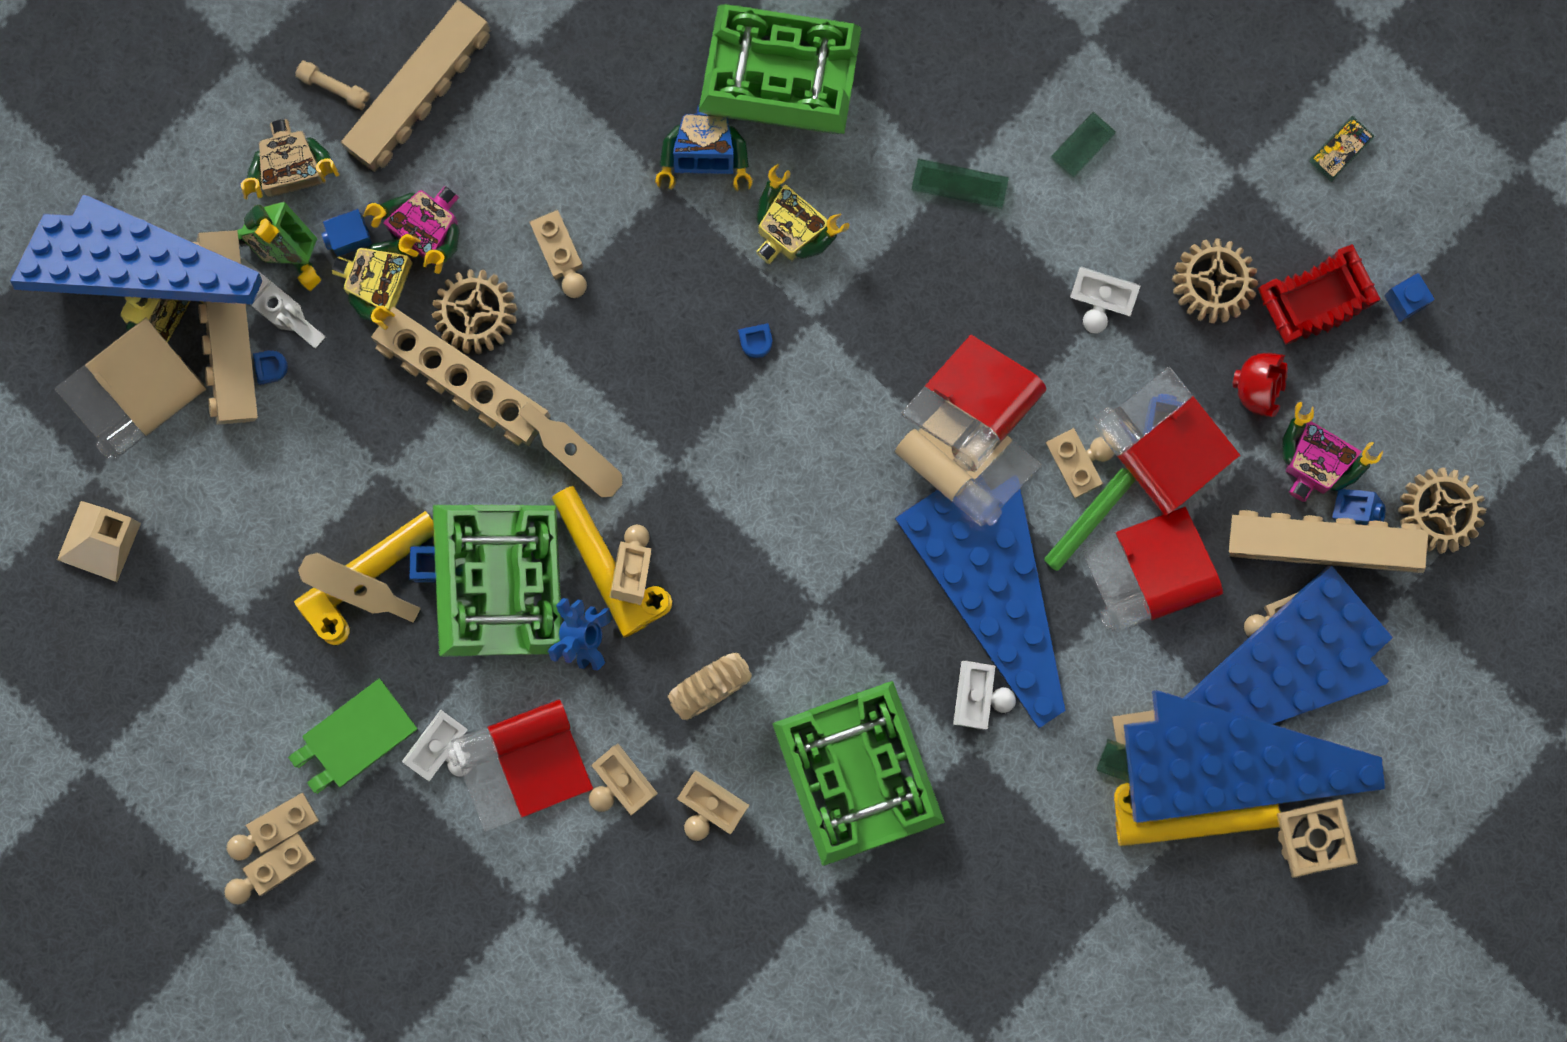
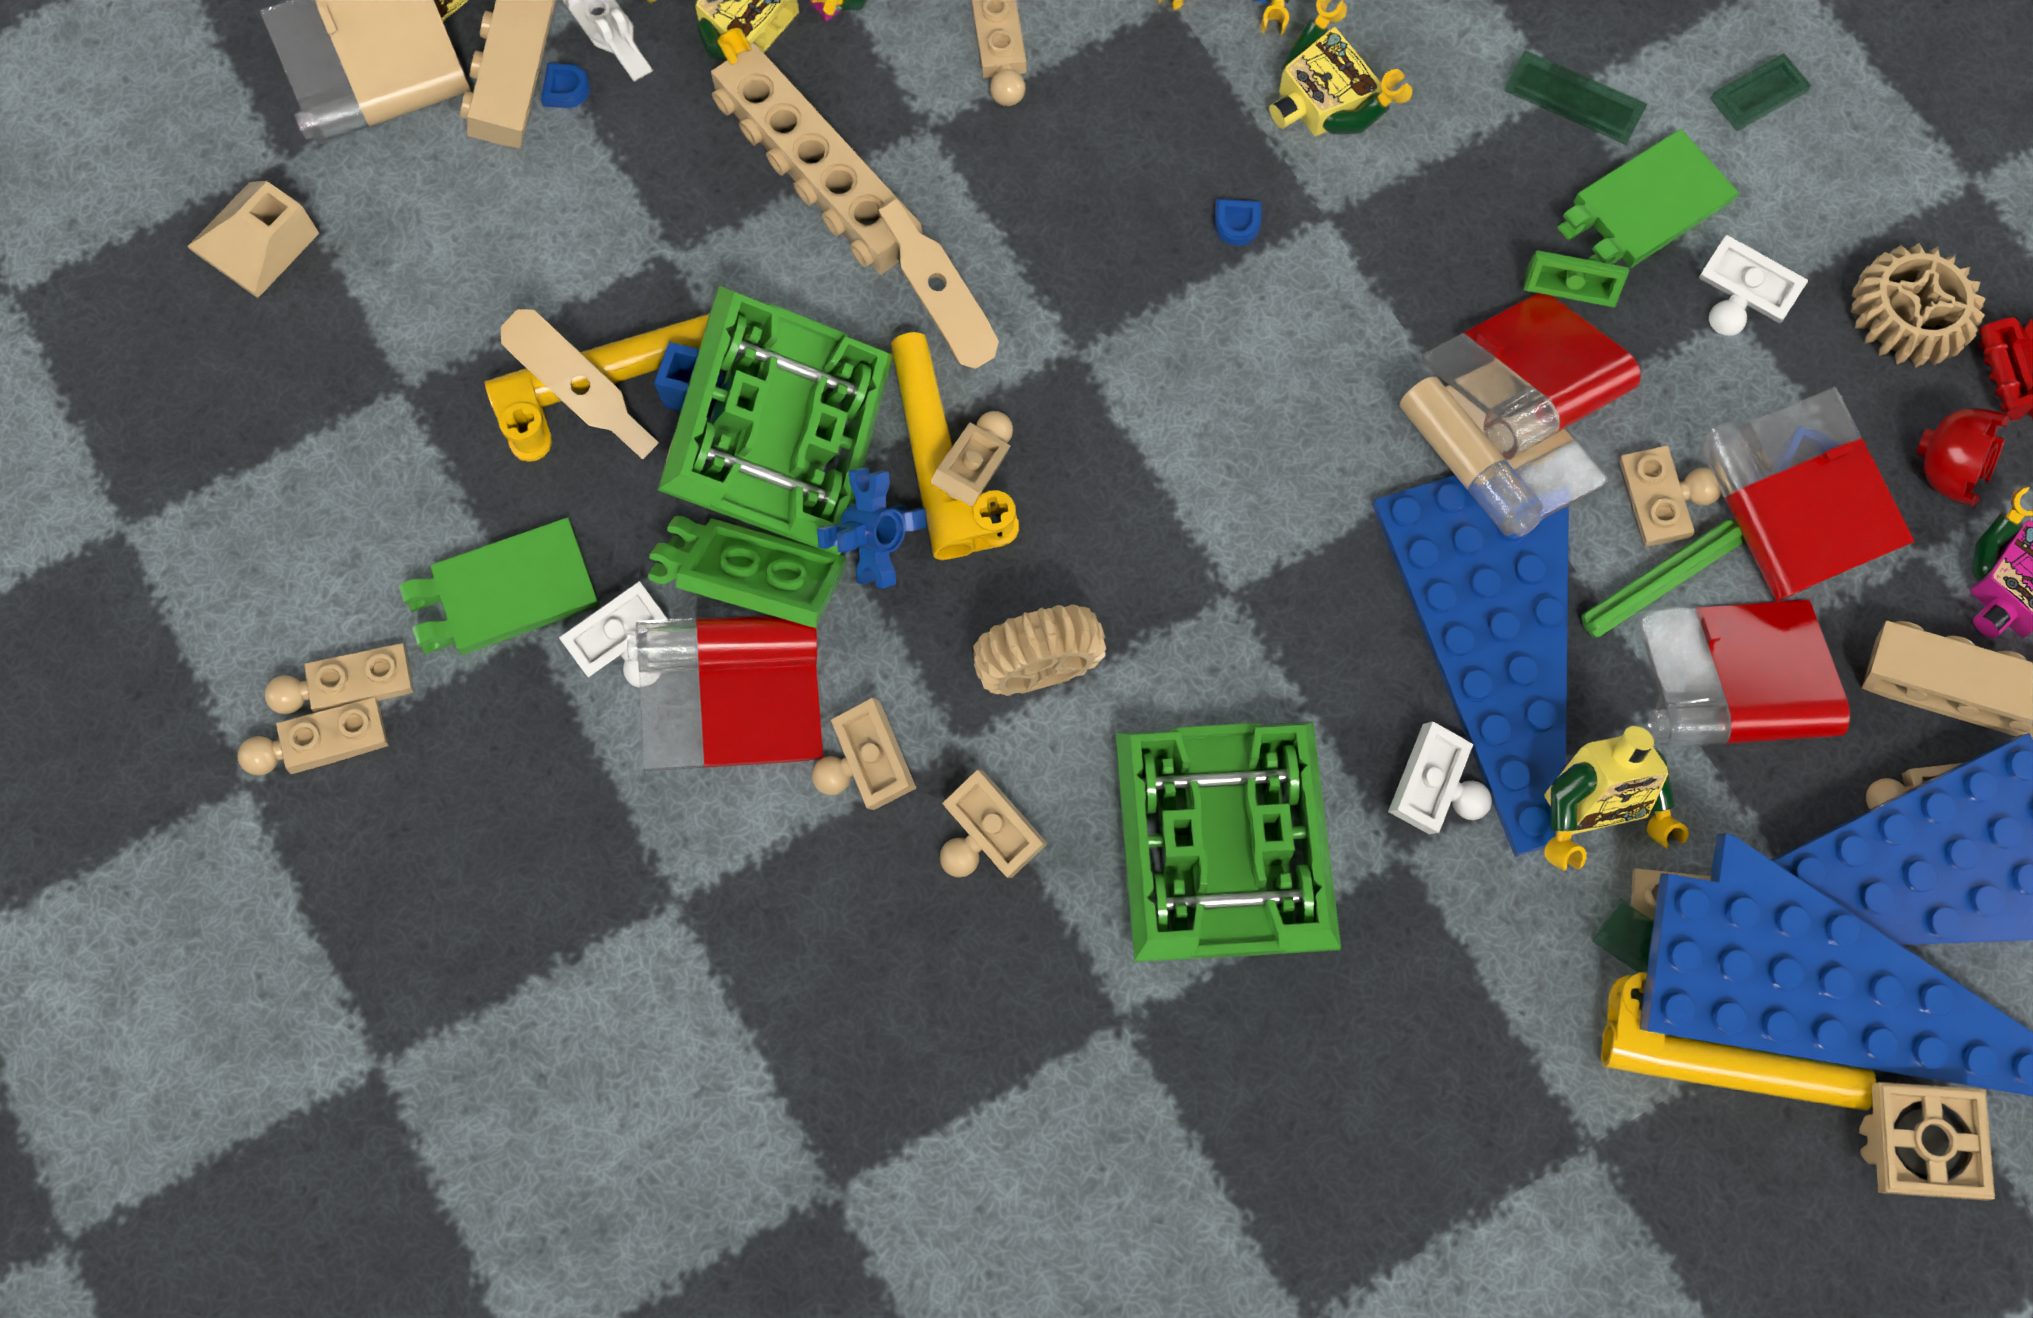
camera: 15 degrees right, 10 degrees down
tan gear [432,269,517,354] -> none
none -> bright green tile [648,516,847,628]
none -> bright green slope [1524,250,1629,308]
none -> torso [1544,726,1689,871]
none -> bright green tile [1557,129,1739,268]

